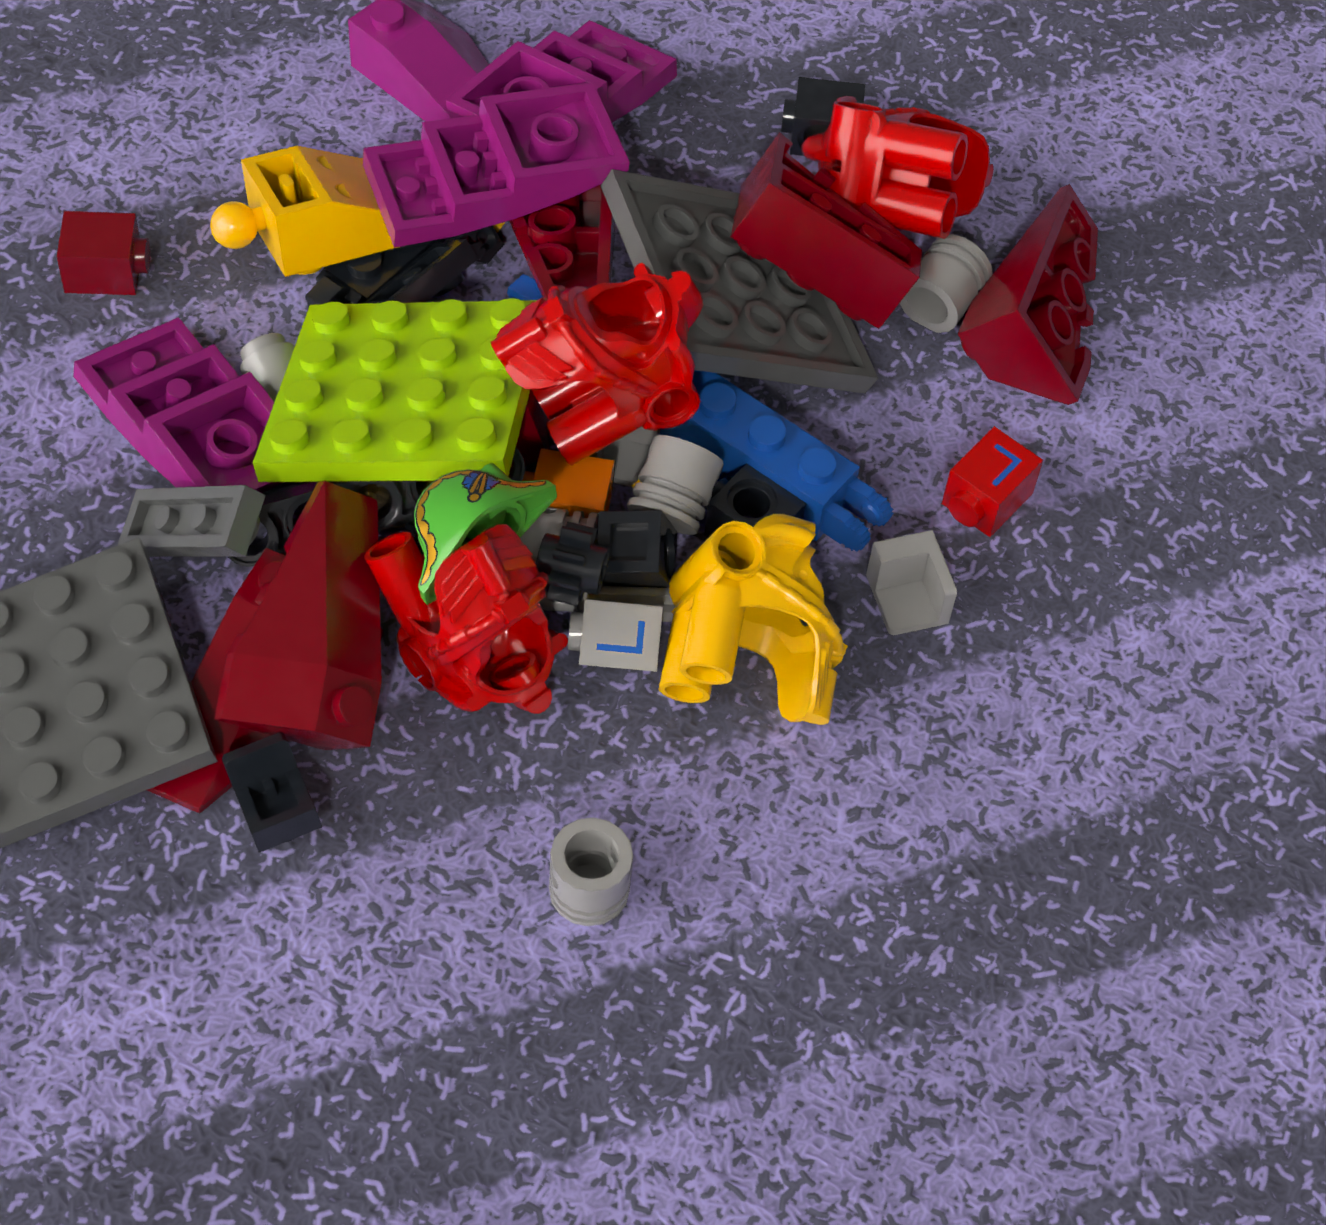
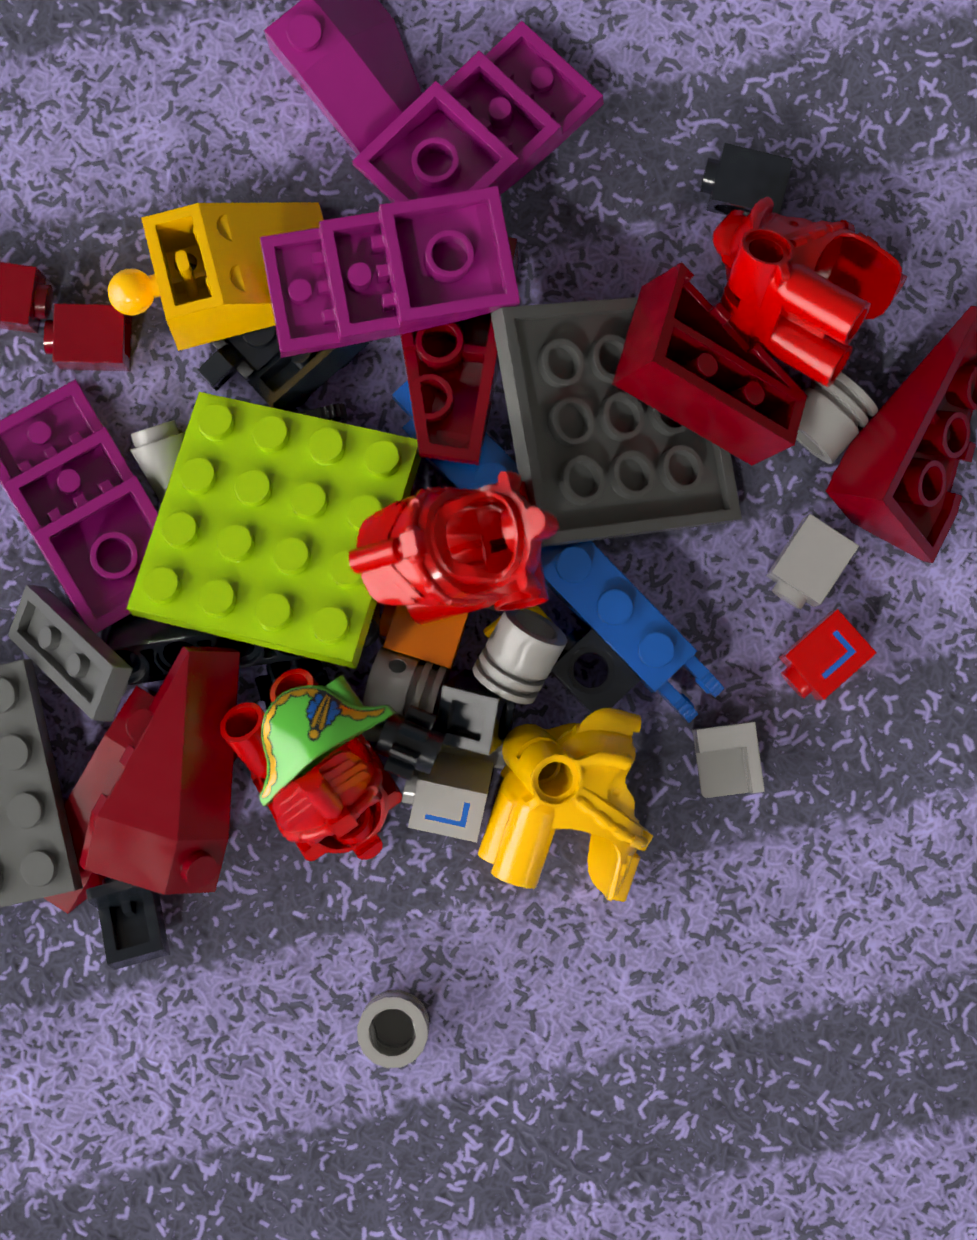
camera: 15 degrees right, 30 degrees up
none -> dark red brick [44,304,132,371]
none -> light grey brick [766,514,859,610]

